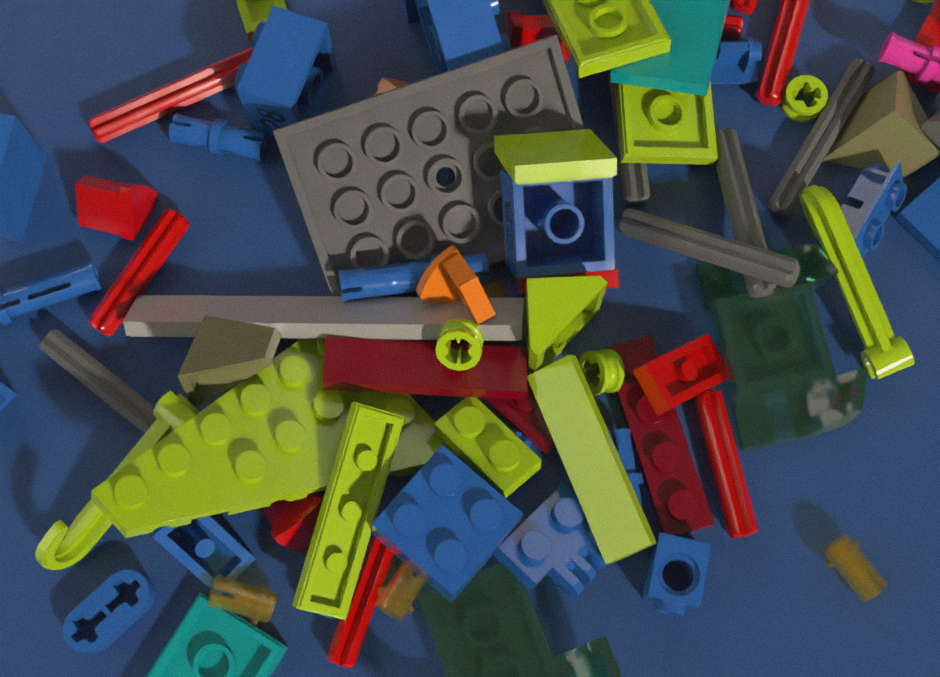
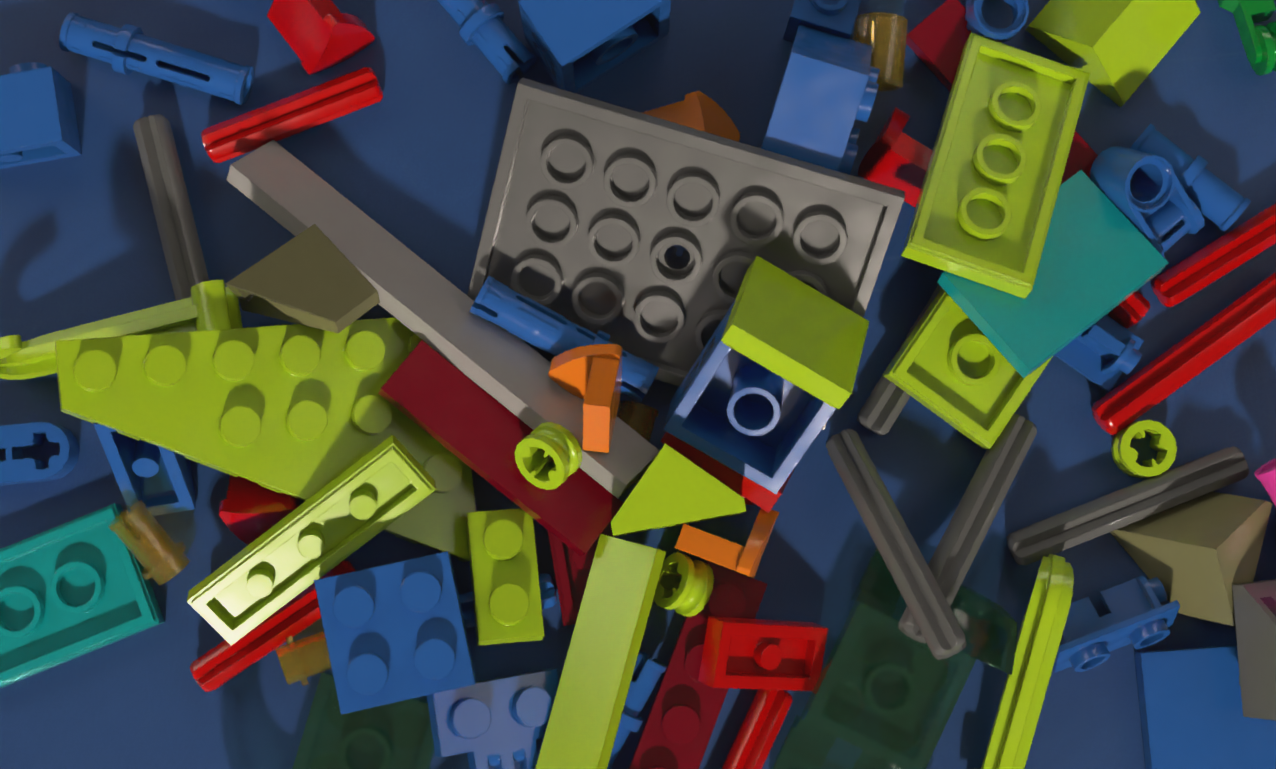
camera: 30 degrees right, 10 degrees up
none -> orange tile [675,508,779,579]

